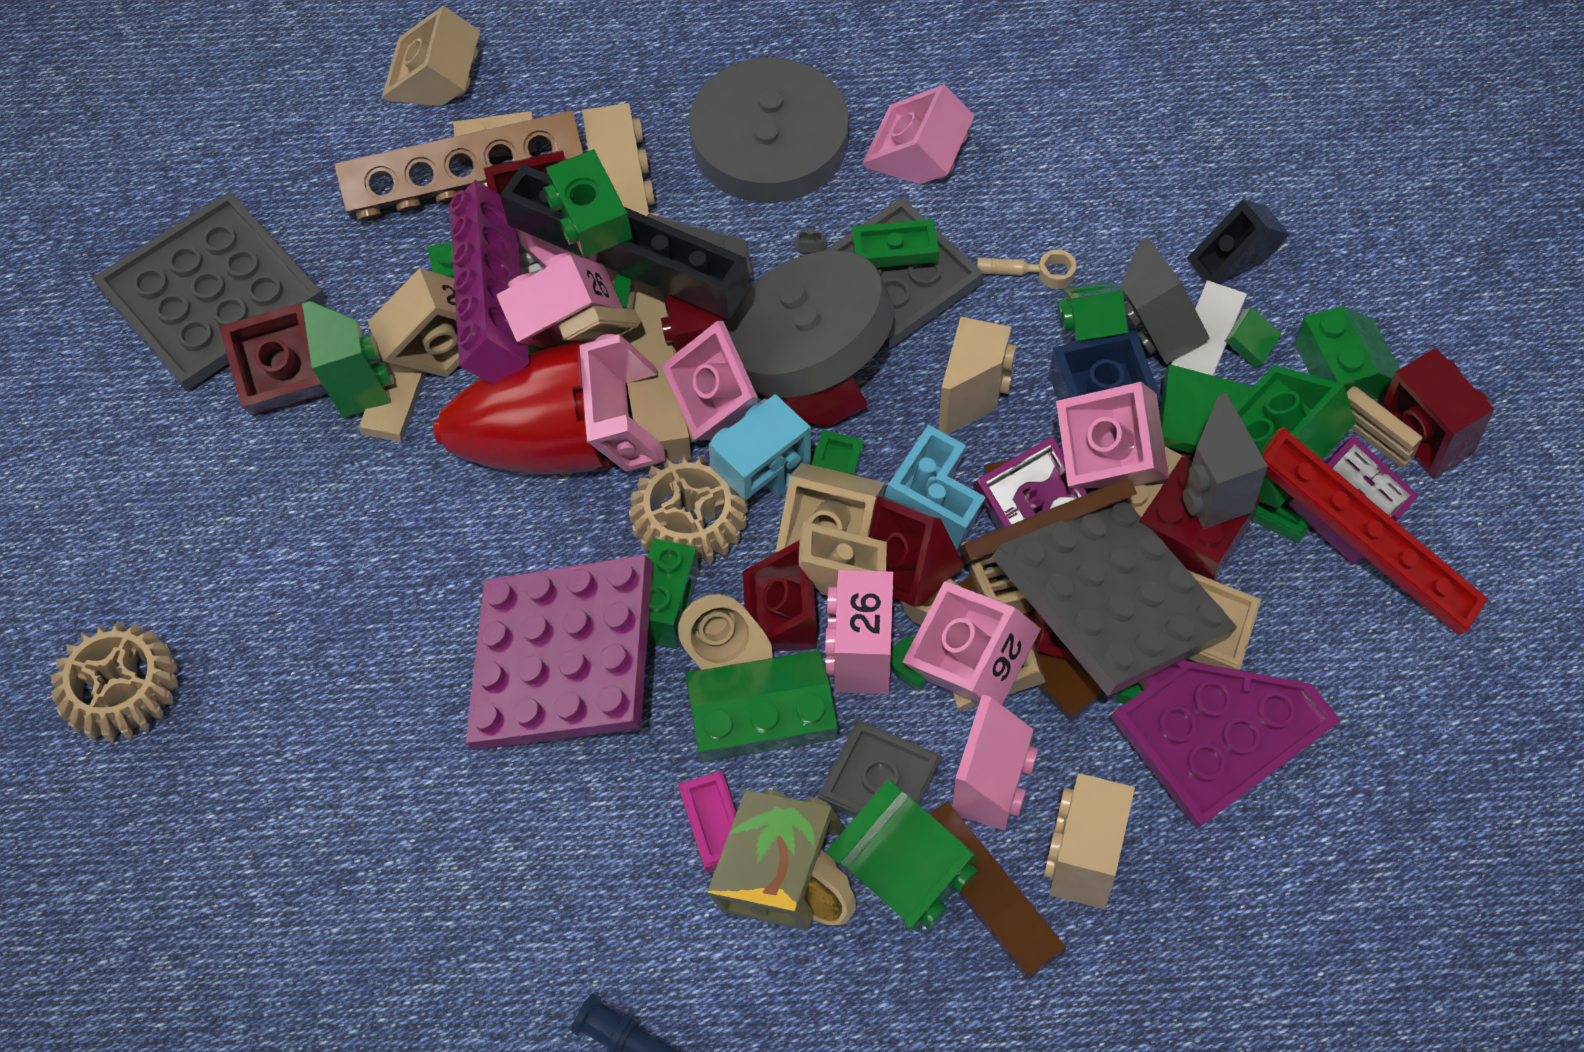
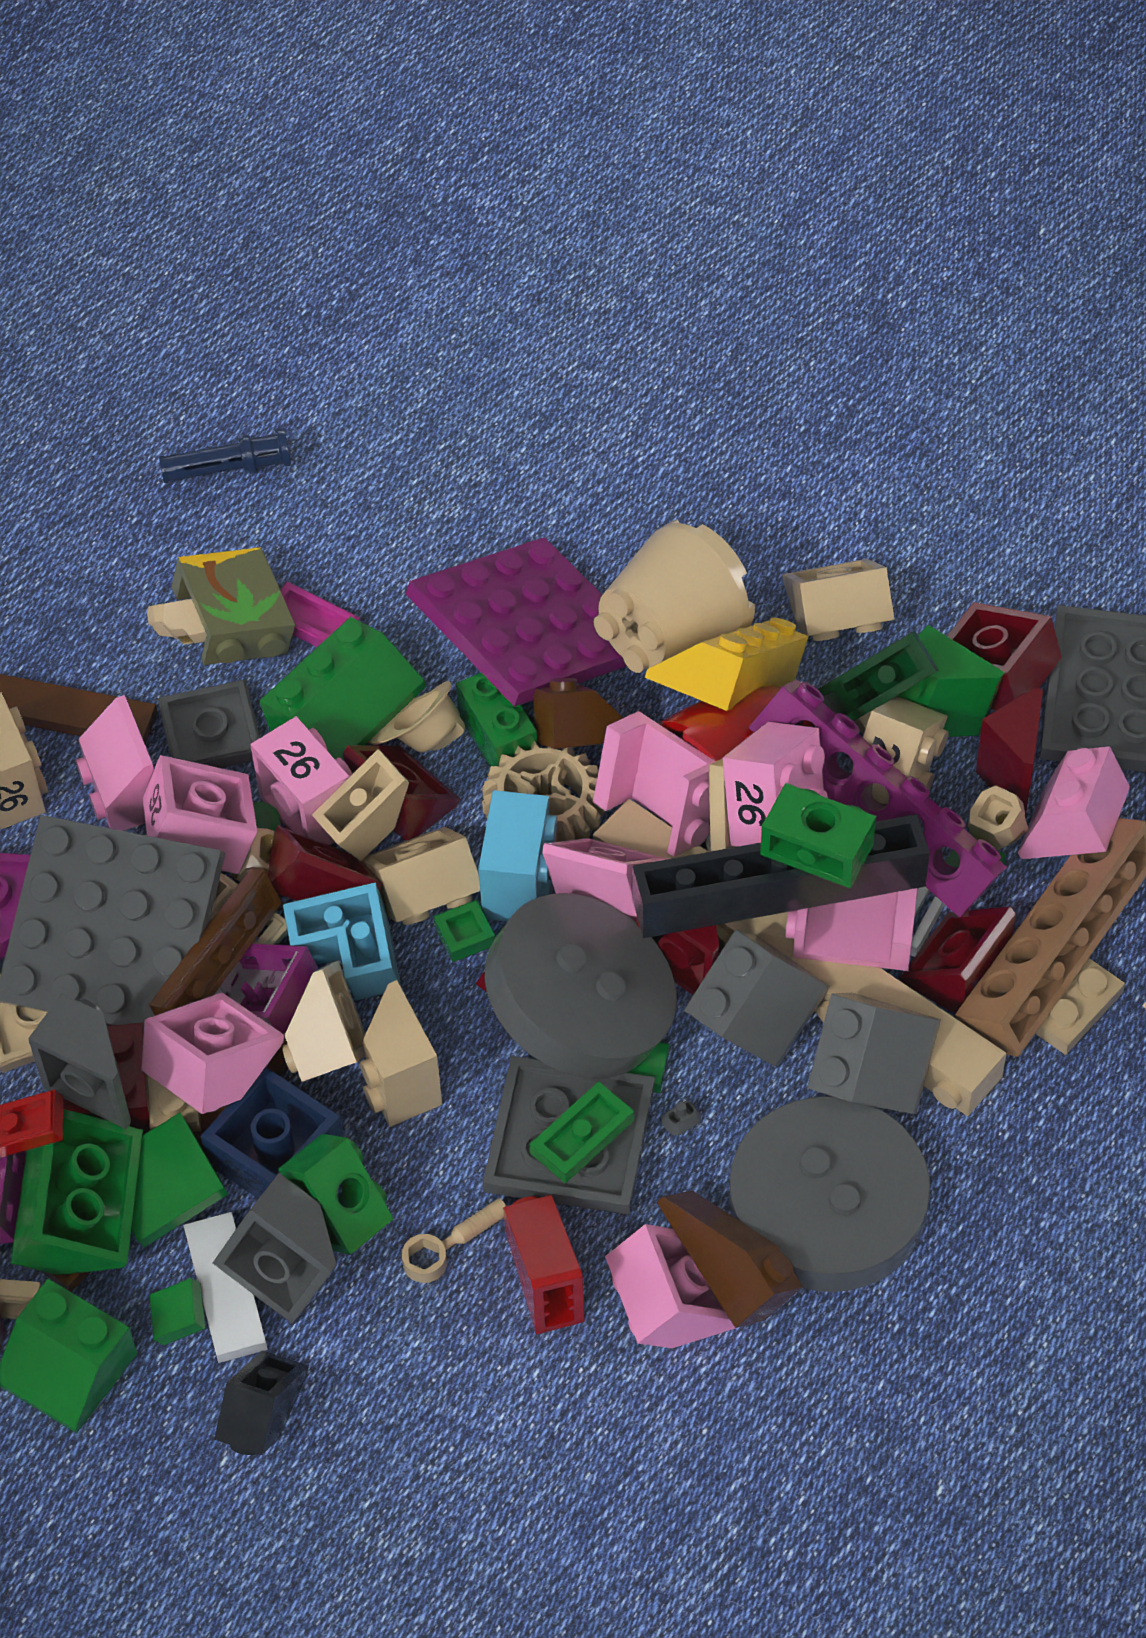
camera: 140 degrees right, 5 degrees down
tan gear [50,621,178,743] -> none
green panel [826,779,981,932] -> none
none -> tan slope [282,961,365,1082]
none -> red slope [503,1195,584,1335]
none -> reddish brown slope [534,678,623,749]
none -> tan cone [594,519,755,673]
none -> yellow slope [645,617,809,711]
none -> reddish brown slope [657,1190,803,1328]
none -> tan slope [782,559,894,641]
none -> dark grey slope [807,992,941,1114]
none -> dark green slope [818,631,939,722]
none -> tan rock [967,786,1029,850]
none -> dark red slope [976,688,1043,817]
none -> bright pink slope [1018,746,1130,859]

